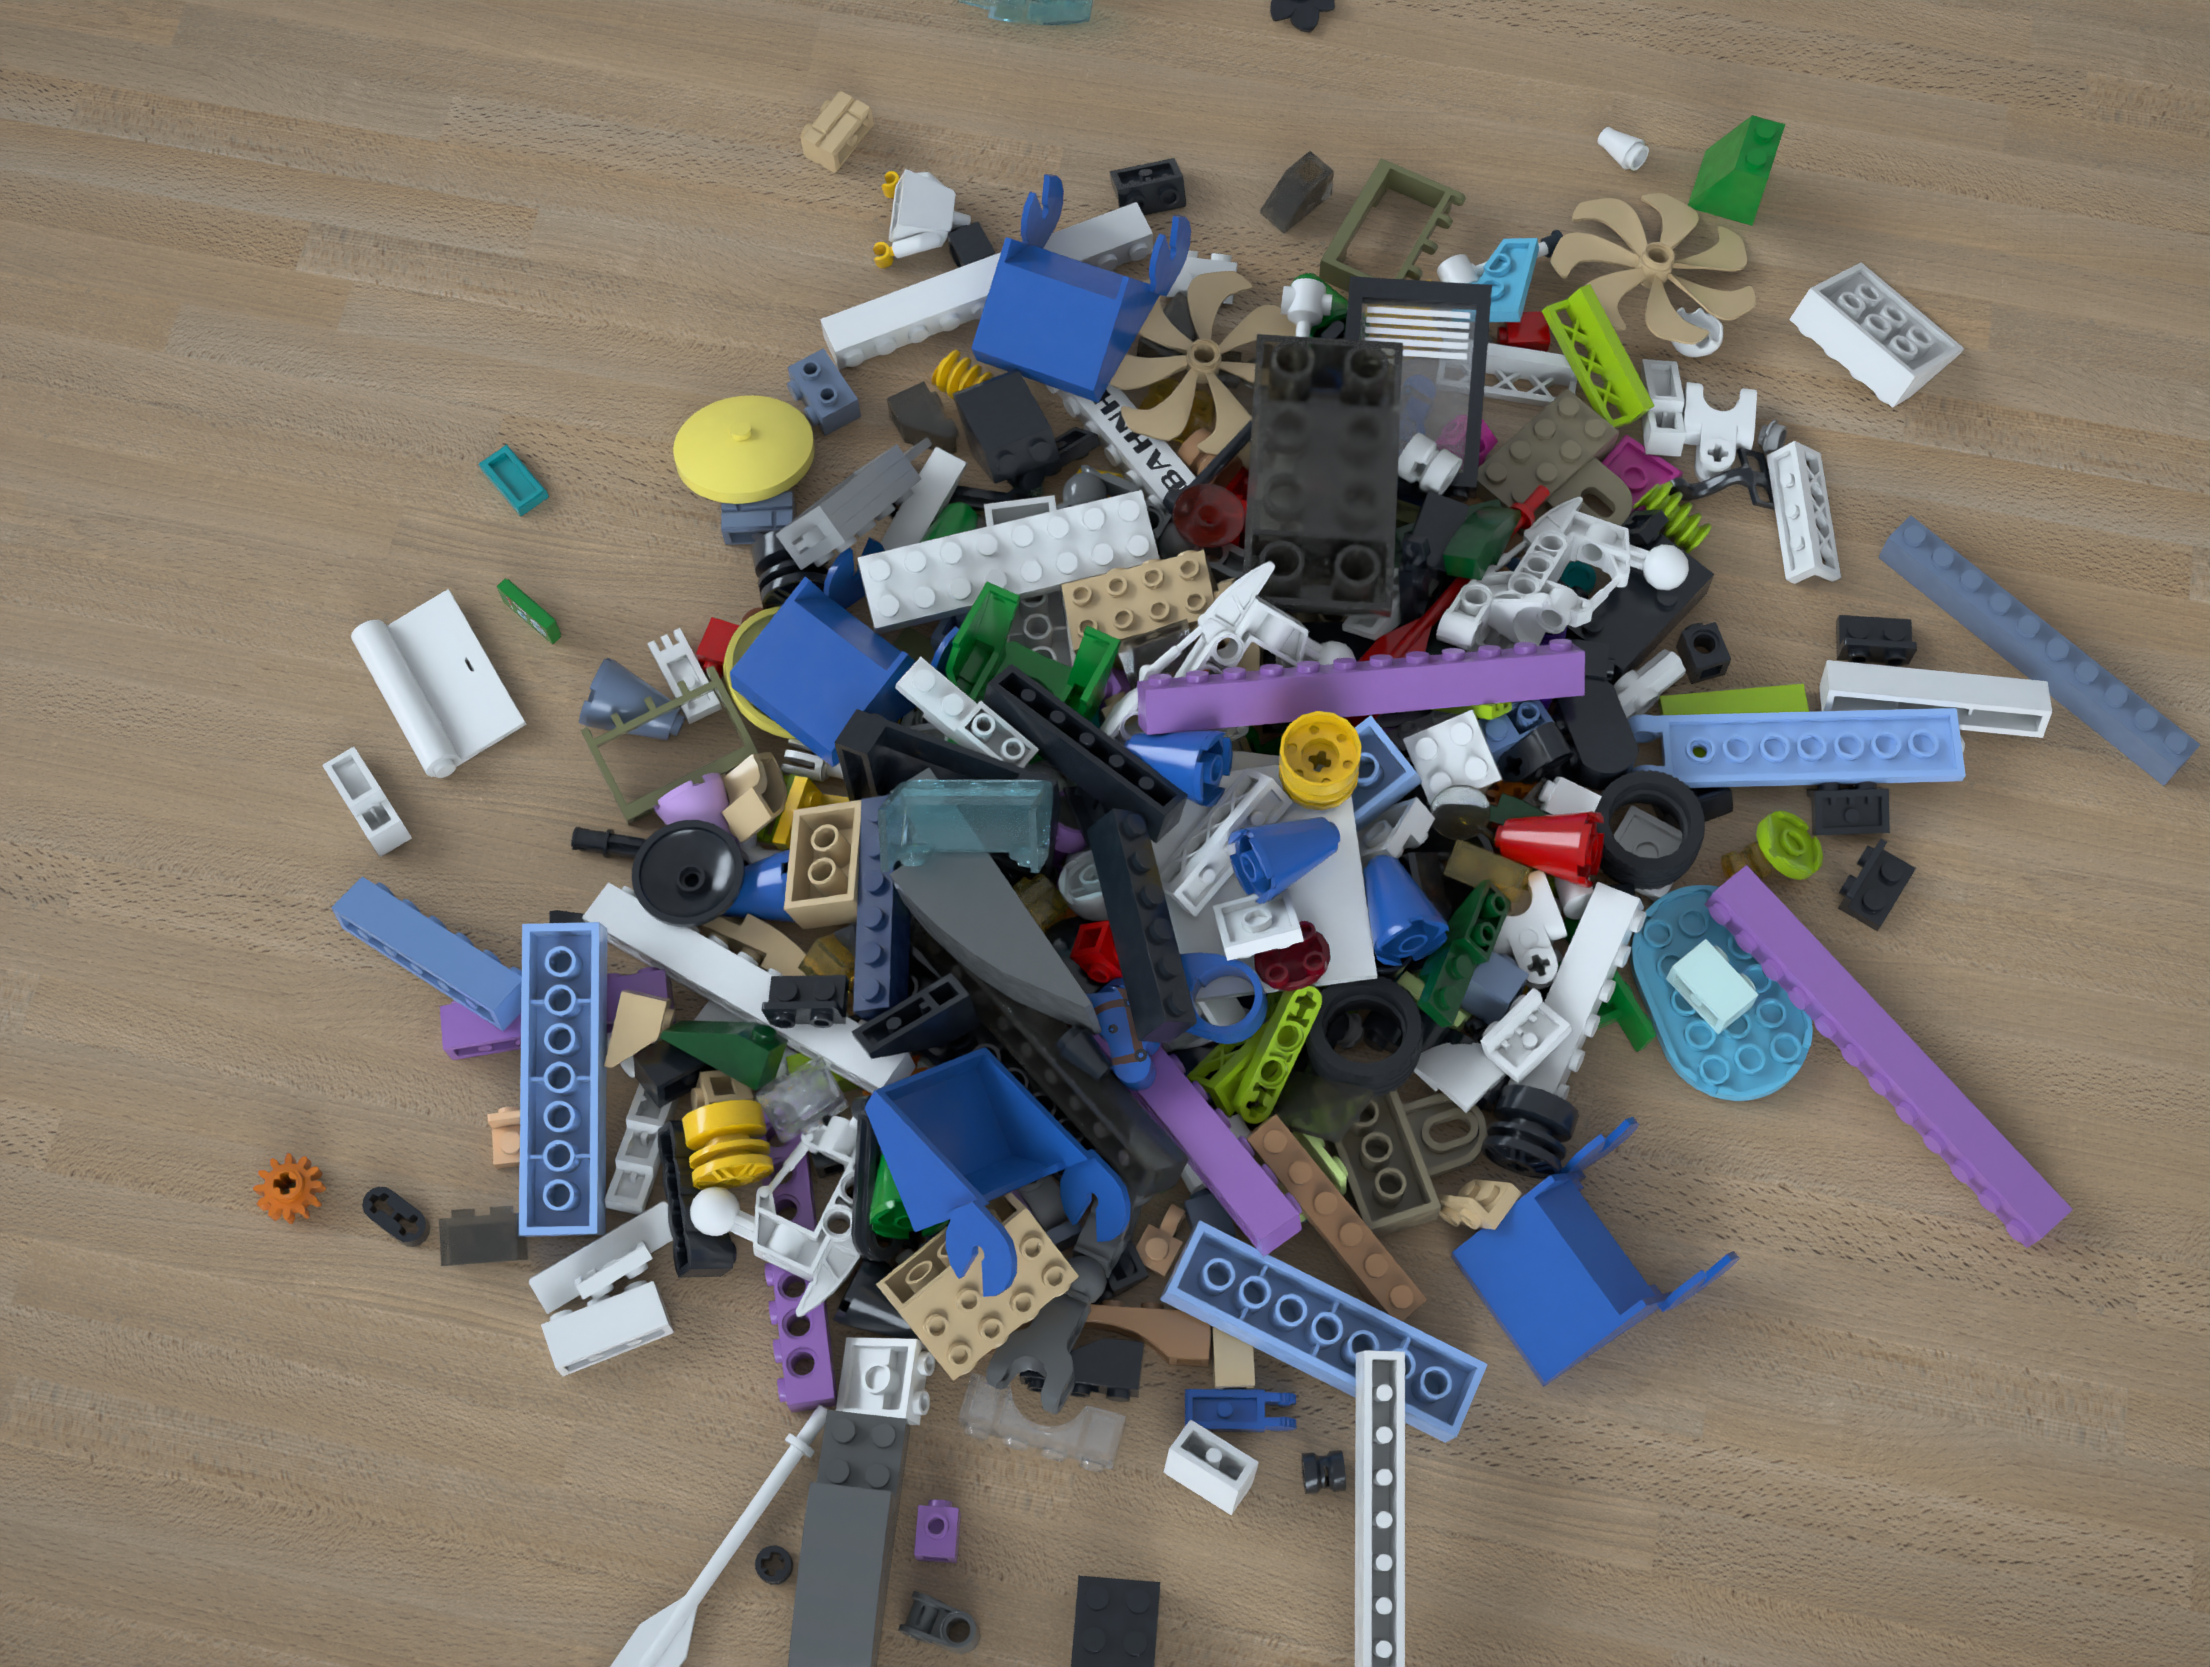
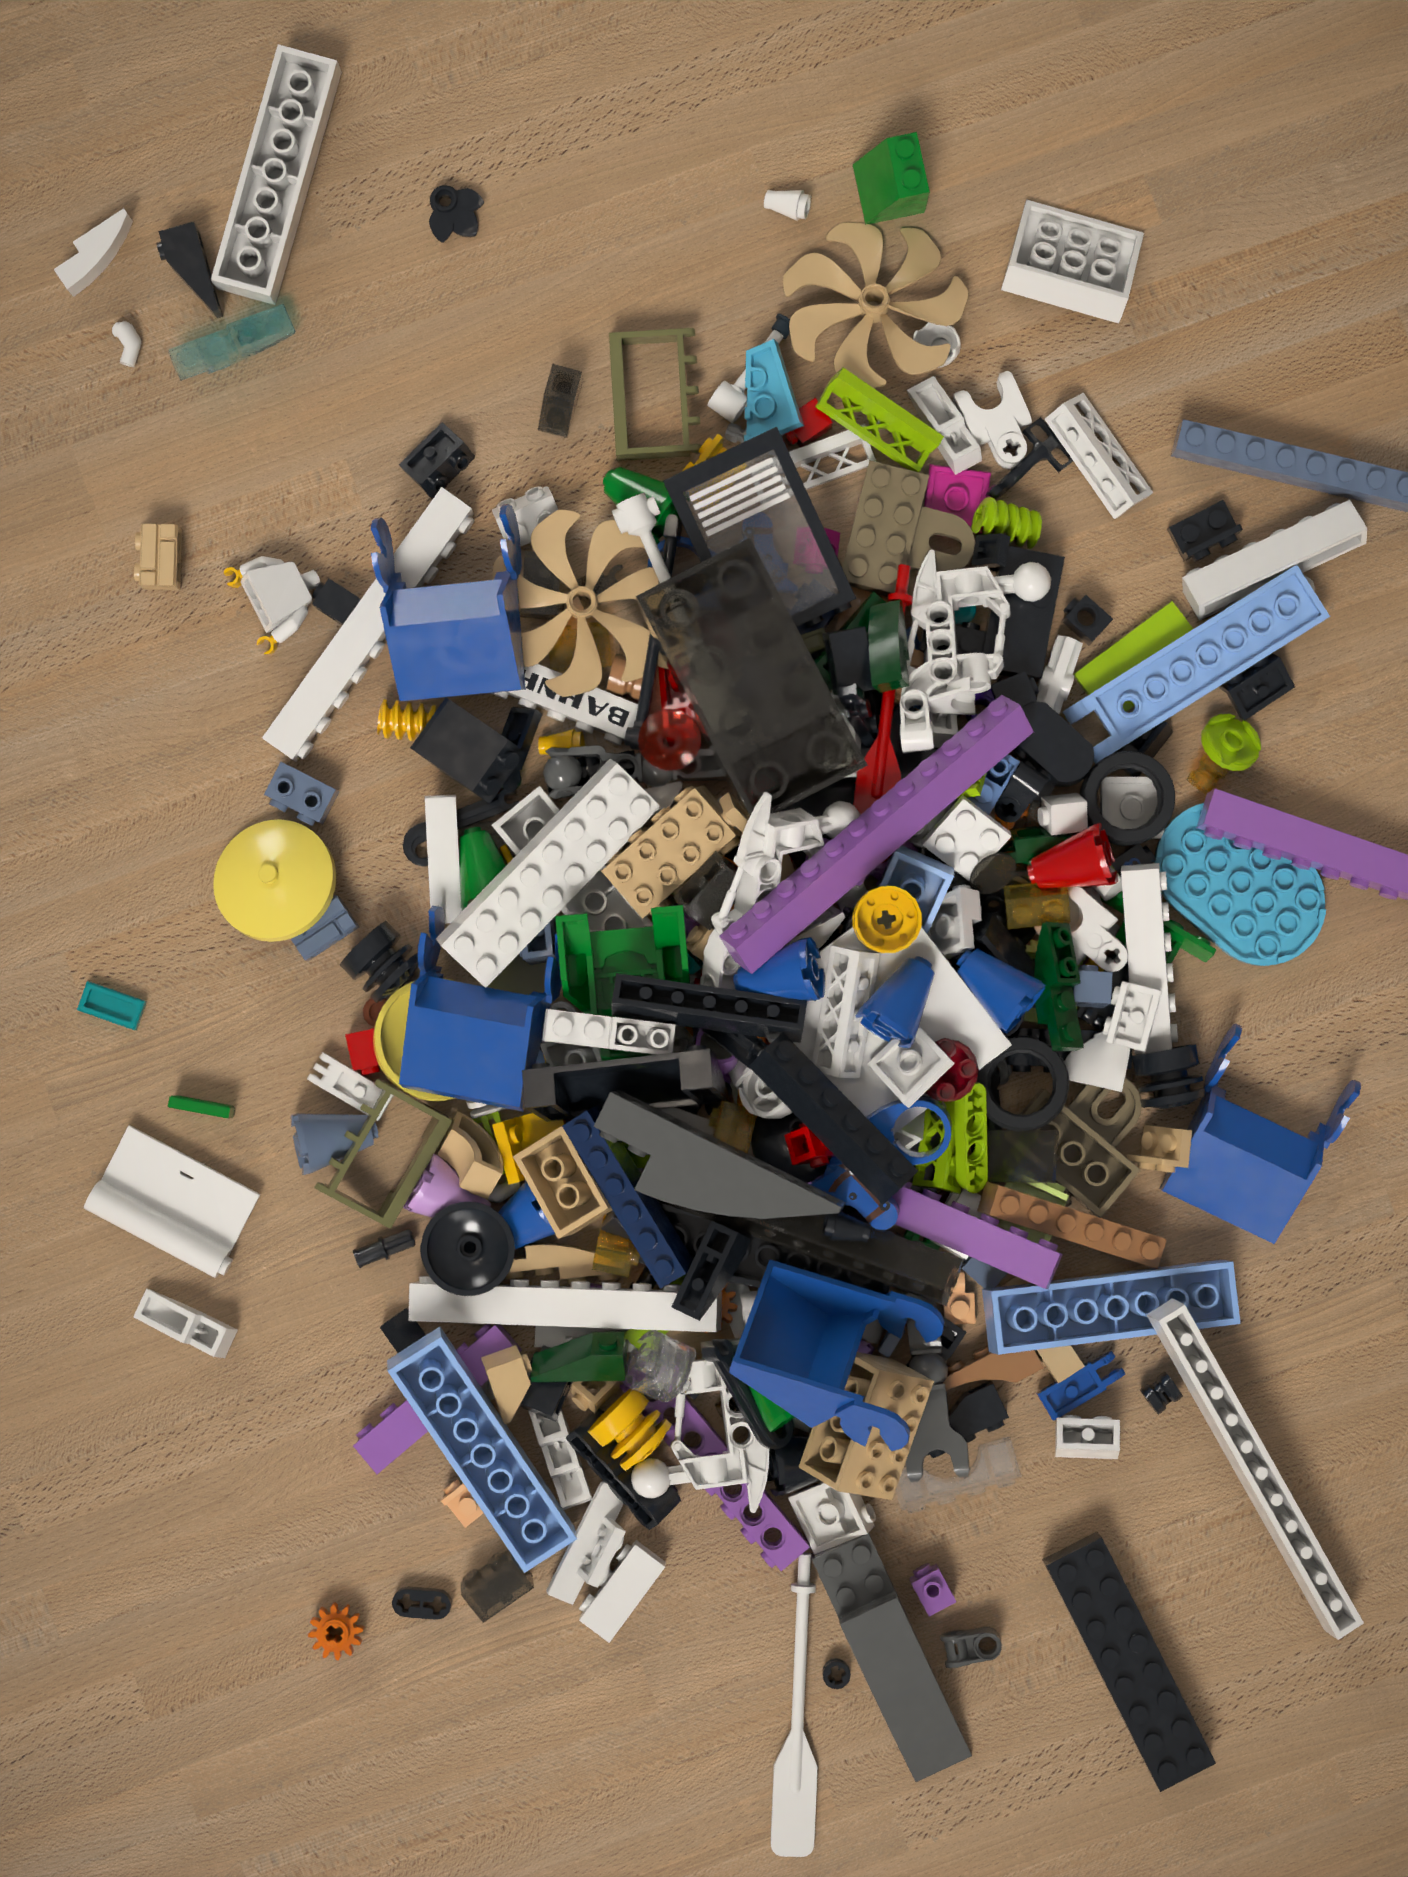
camera: 30 degrees left, 20 degrees up
medium blue brick [331,877,522,1031] -> none
black bracket [761,975,850,1029] -> none
light grey piece [775,437,932,570] -> none
clear light blue windscreen [878,780,1053,873] -> none
clear smoke slope [887,381,959,454] -> none
white wheel [1394,432,1462,495] -> none
light aqua brick [1666,939,1759,1034] -> none
light grey plate [1758,420,1787,454] -> none
black bracket [1838,838,1916,932] -> none

